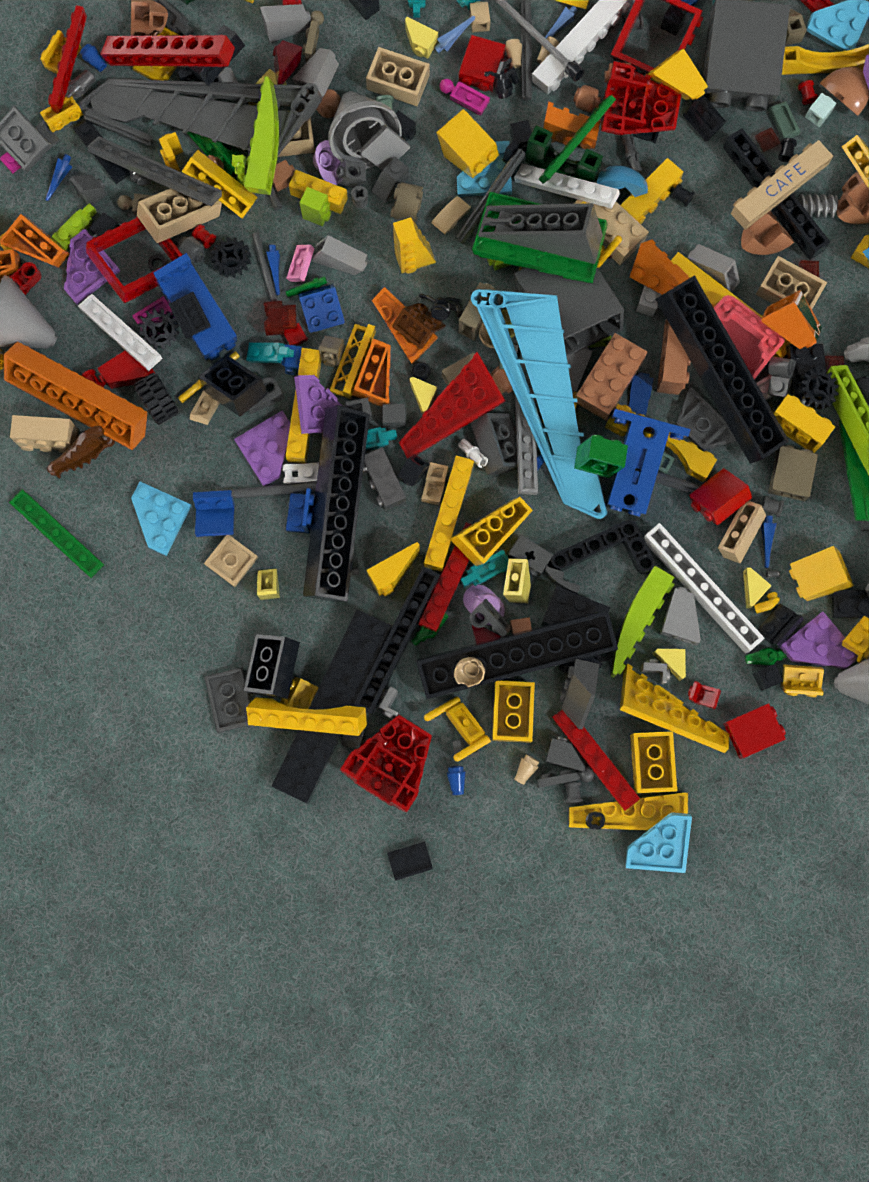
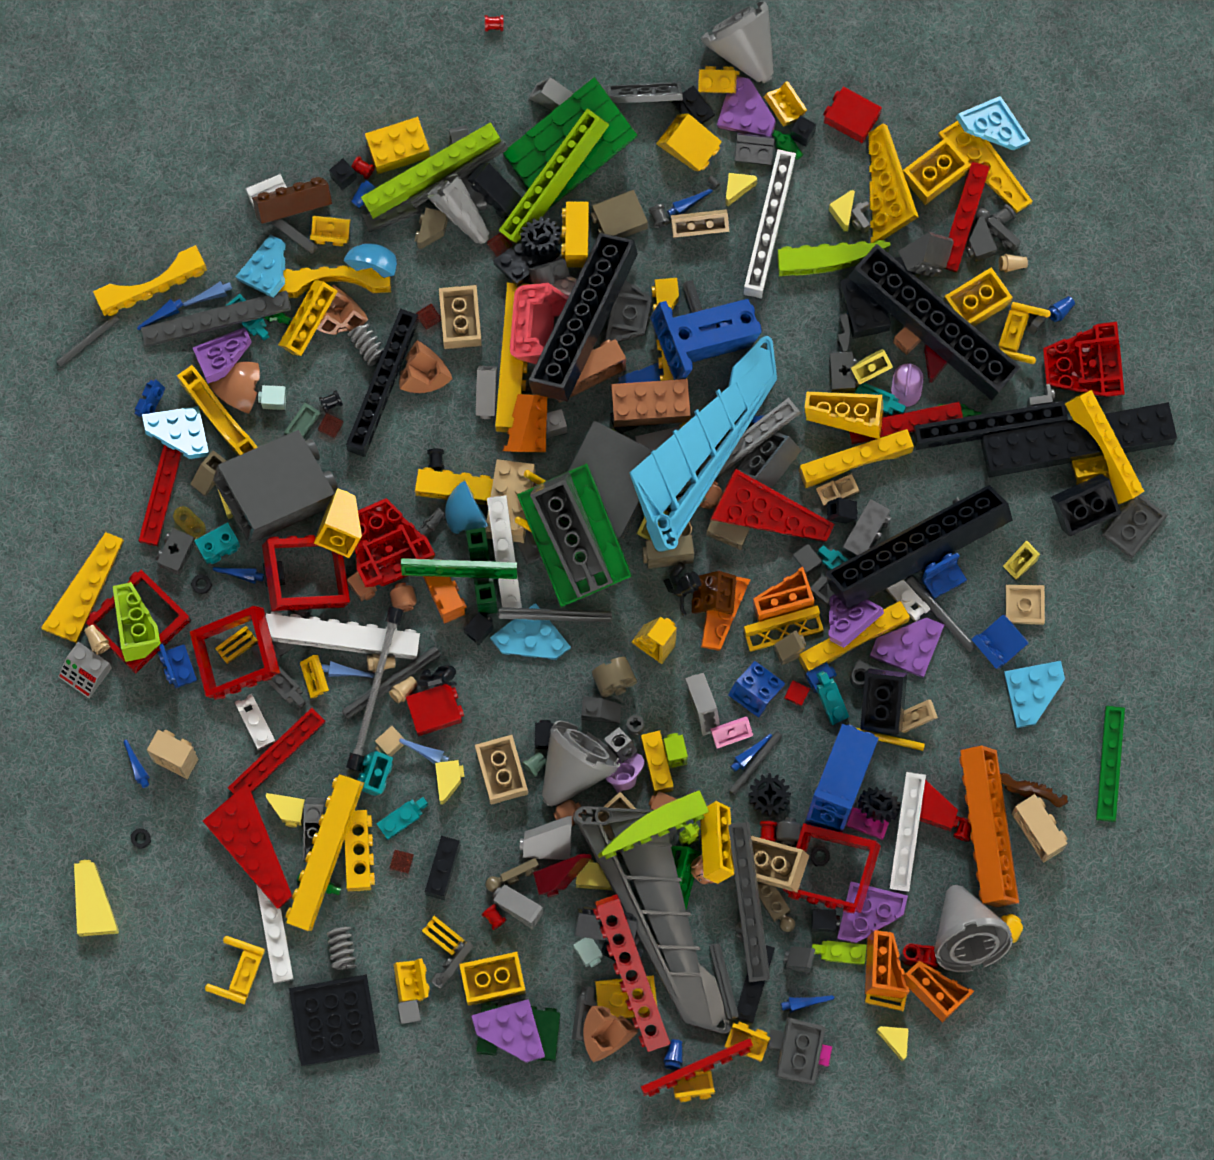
camera: 125 degrees left, 5 degrees down
piece [66,70,96,98] -> none
black tyre [134,372,179,425] -> none
yellow bracket [159,132,183,172] -> none
black plate [168,292,211,339] -> none
clear red piece [264,301,297,336] -> none
green piece [285,276,328,297] -> none
light grey tile [359,124,411,170] -> none
yellow slope [367,542,420,597] -> none
black plate [387,841,433,881] -> none
light yellow slope [410,377,437,415] -> none
black plate [412,362,431,381] -> none
tan slope [432,196,471,234] -> none
yellow slope [436,109,499,178] -> none
dark pink plate [439,78,490,116] -> none
tan hair [454,657,485,687] -> none
white axle [458,439,488,468] -> none
dark grey plate [470,599,511,637] -> none
black tile [502,138,521,163] -> none
black beam [550,520,655,574] -> none
green brick [574,435,628,478] -> none
black bush [585,812,605,830] -> none
light grey slope [660,587,701,646] -> none
black plate [683,95,727,142] -> none
red bracket [688,681,721,709] -> none
red brick [689,468,752,525] -> none
tan brick [731,140,833,230] -> none
yellow arm [754,592,780,614] -> none
orange slope [761,290,822,349] -> none
red bush [798,80,818,105] -> none

